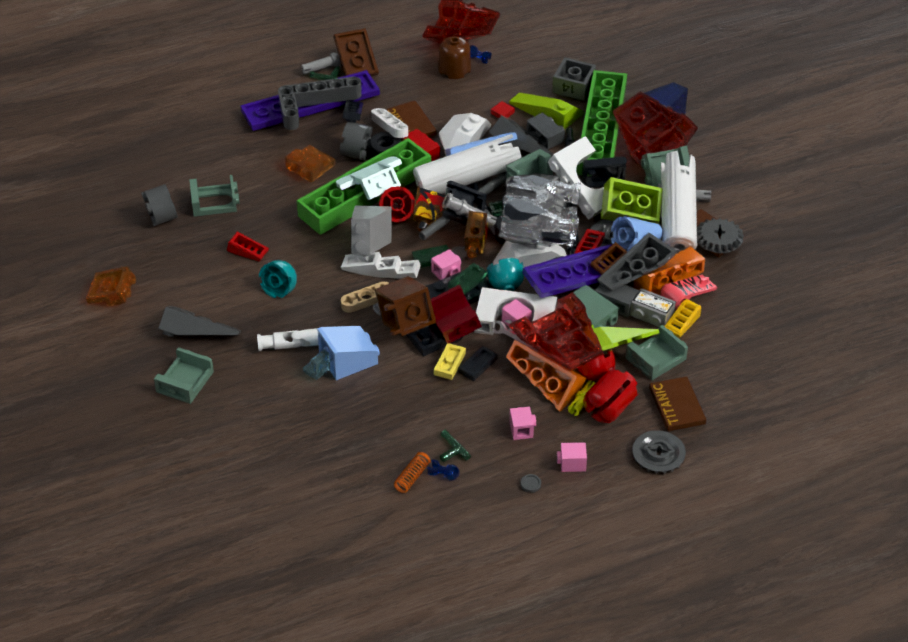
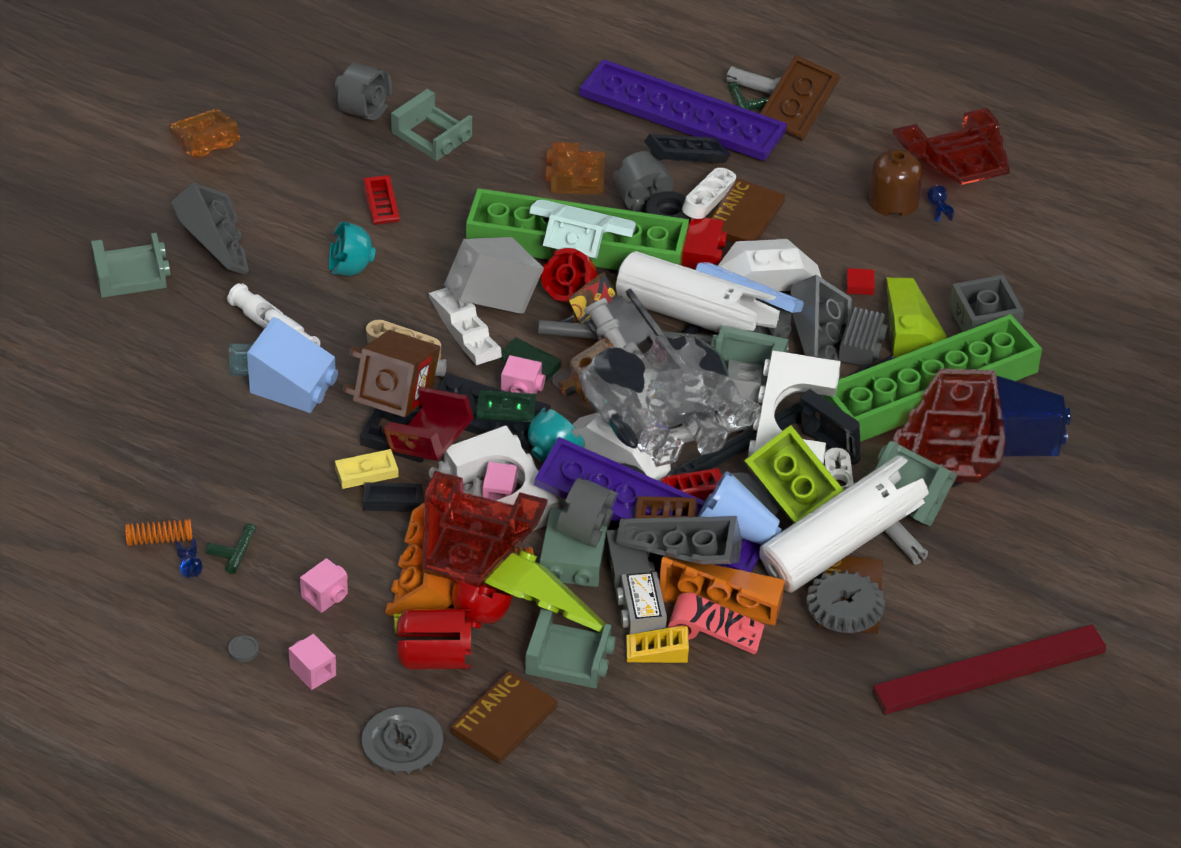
camera: 50 degrees right, 0 degrees up
dark grey beam [278,77,362,130] -> none
none -> dark grey brick [556,477,618,548]
none -> dark red tile [872,624,1106,715]

